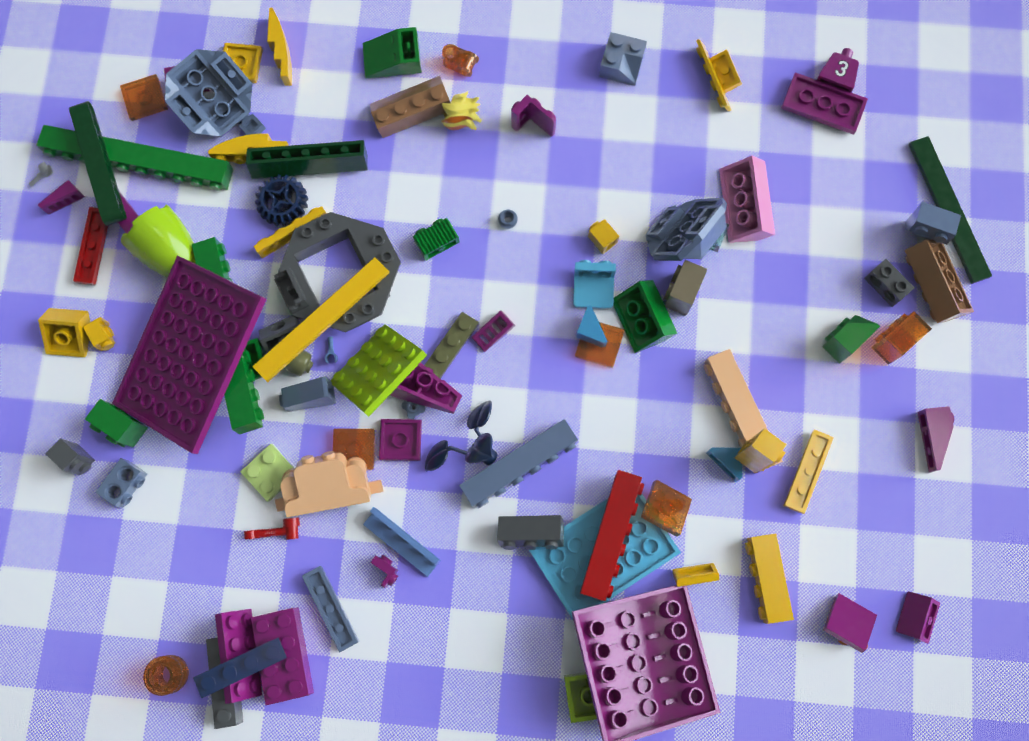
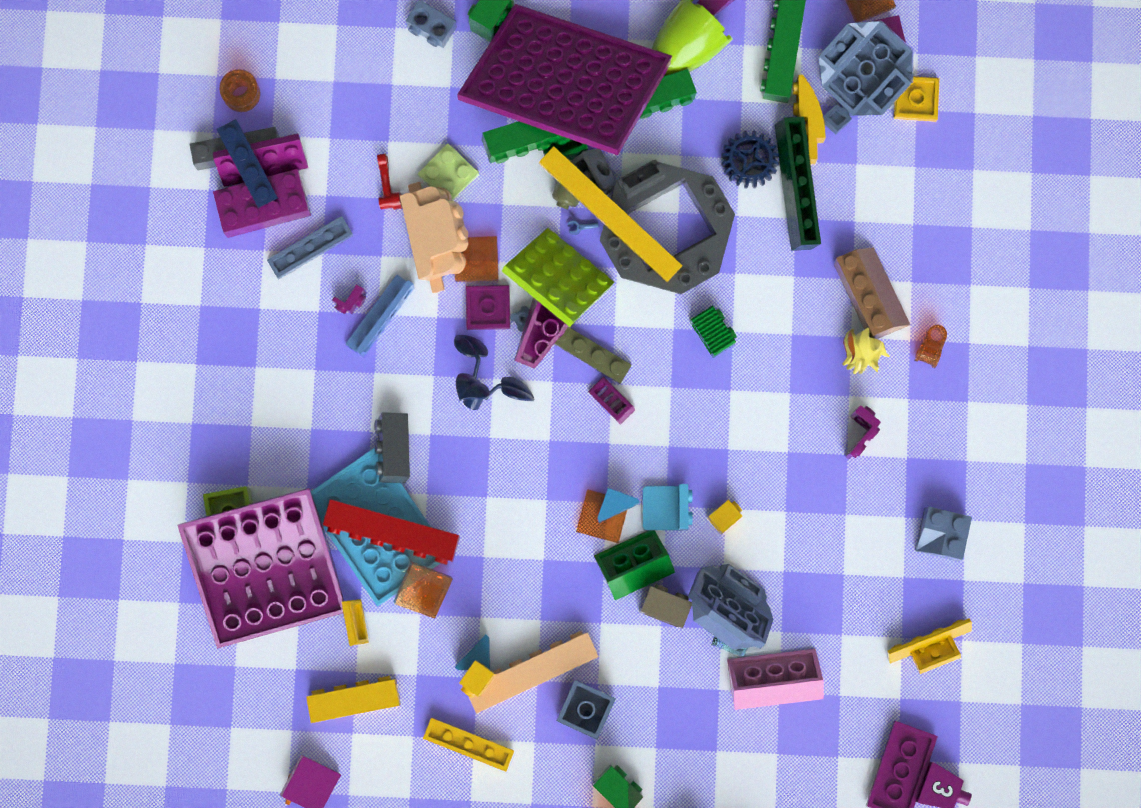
camera: 80 degrees right, 5 degrees up
yellow plate [254,206,327,259] -> none
yellow slope [267,7,292,86] -> none
sand blue slope [279,376,336,412] -> none
green slope [363,27,422,78] -> none
sand blue brick [459,419,578,509] -> none
sand blue plate [498,209,518,229] -> none
none -> sand blue slope [556,680,616,740]

